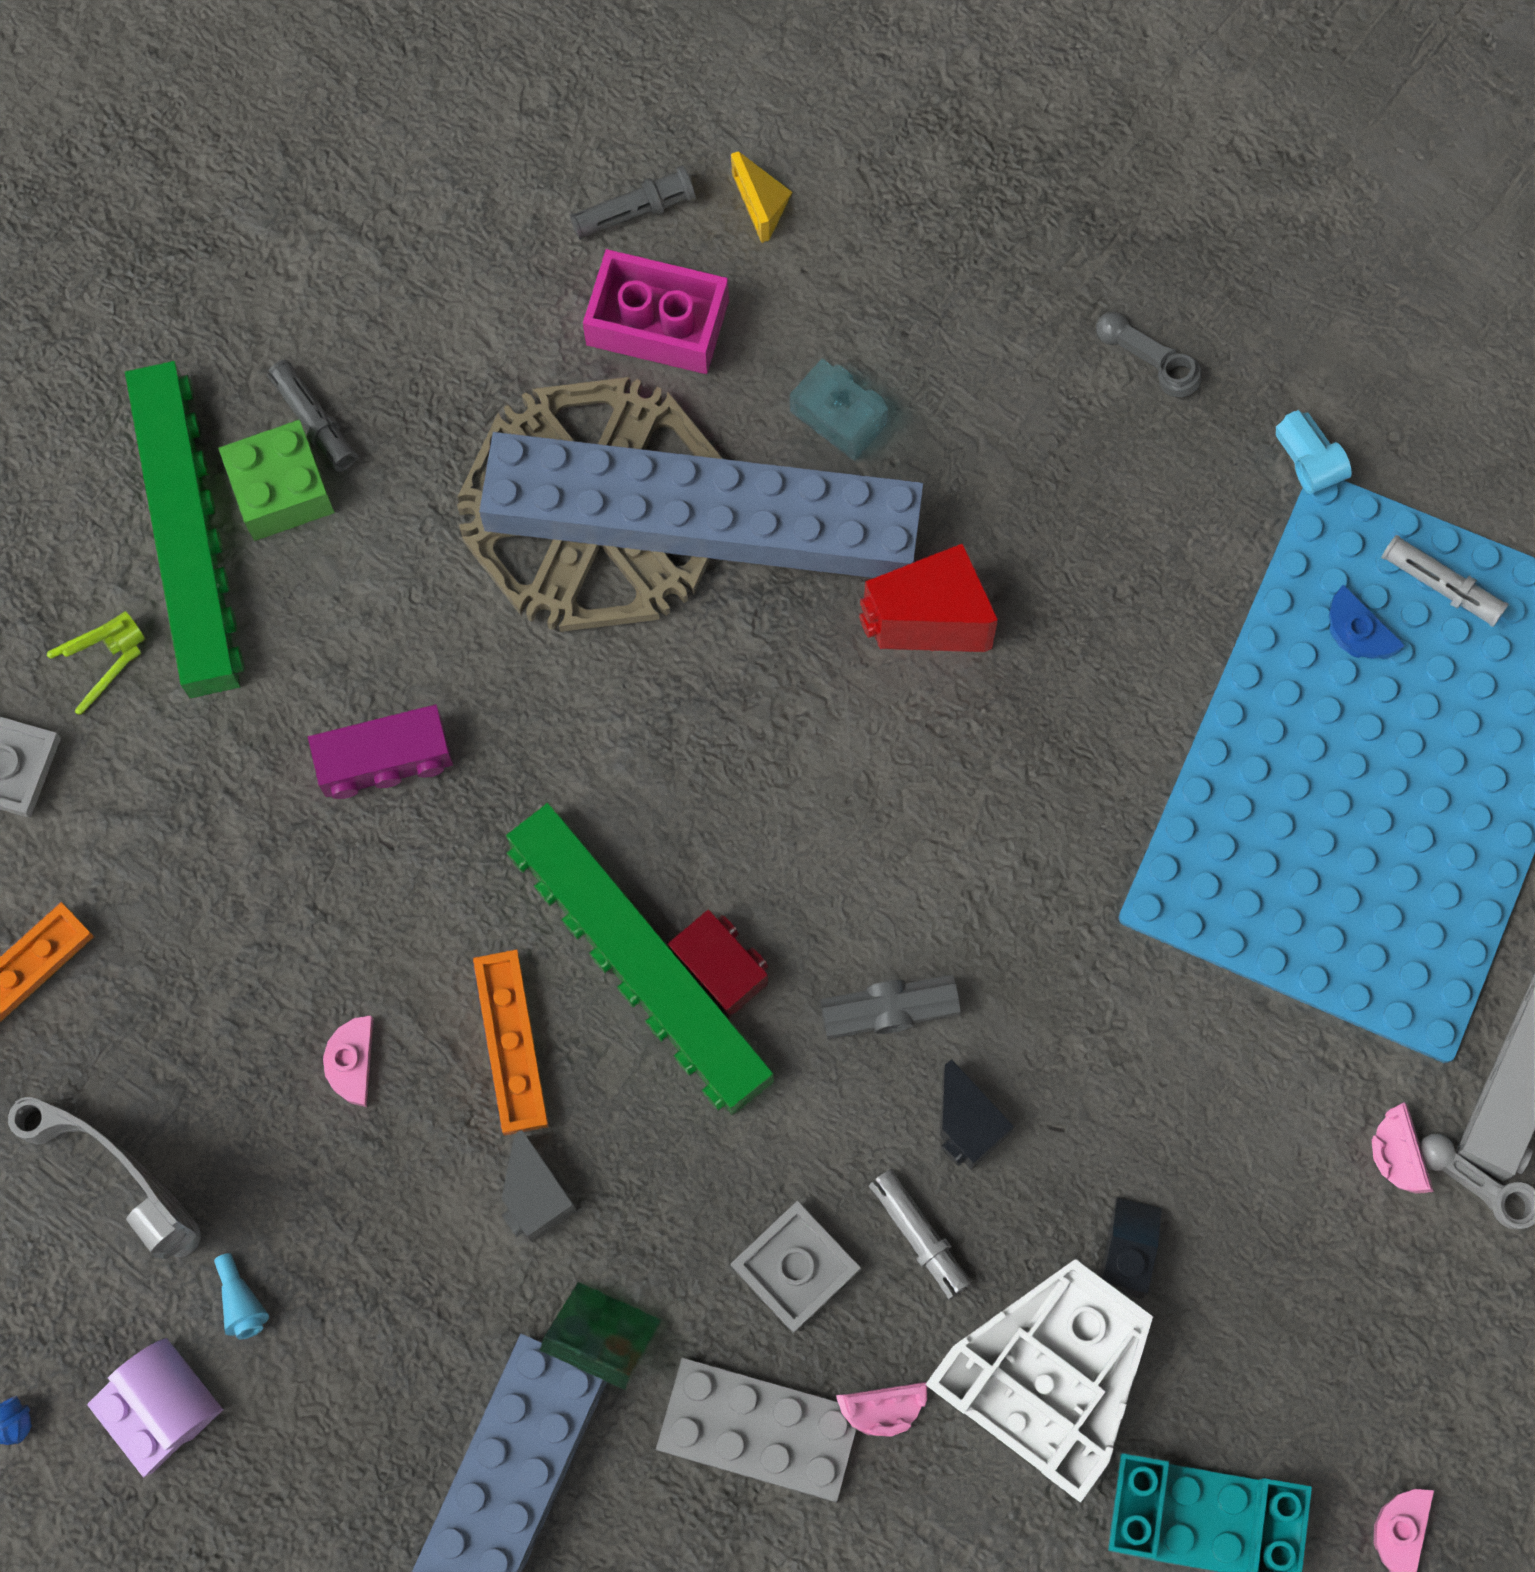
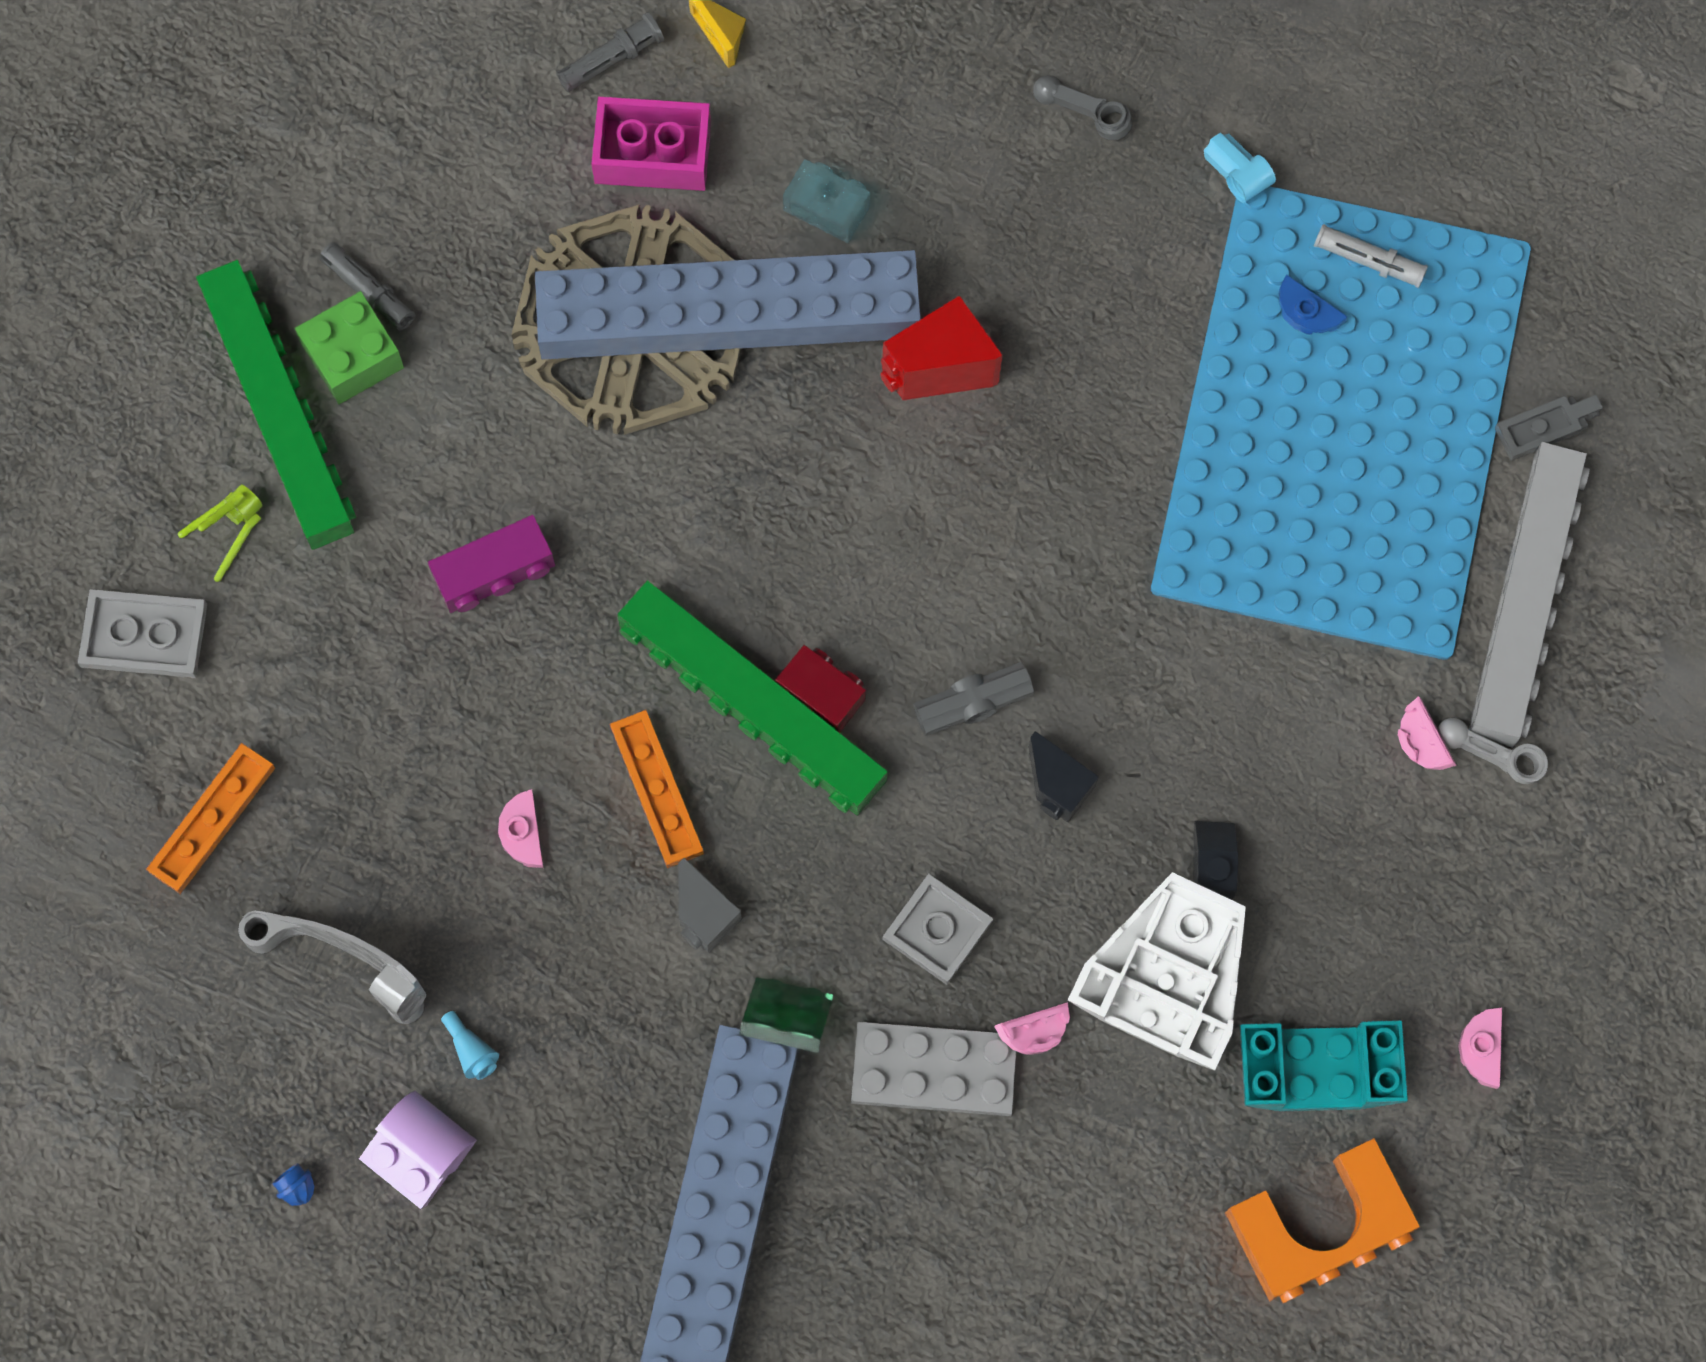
camera: 15 degrees left, 0 degrees up
light grey pin [869,1169,973,1300] -> none

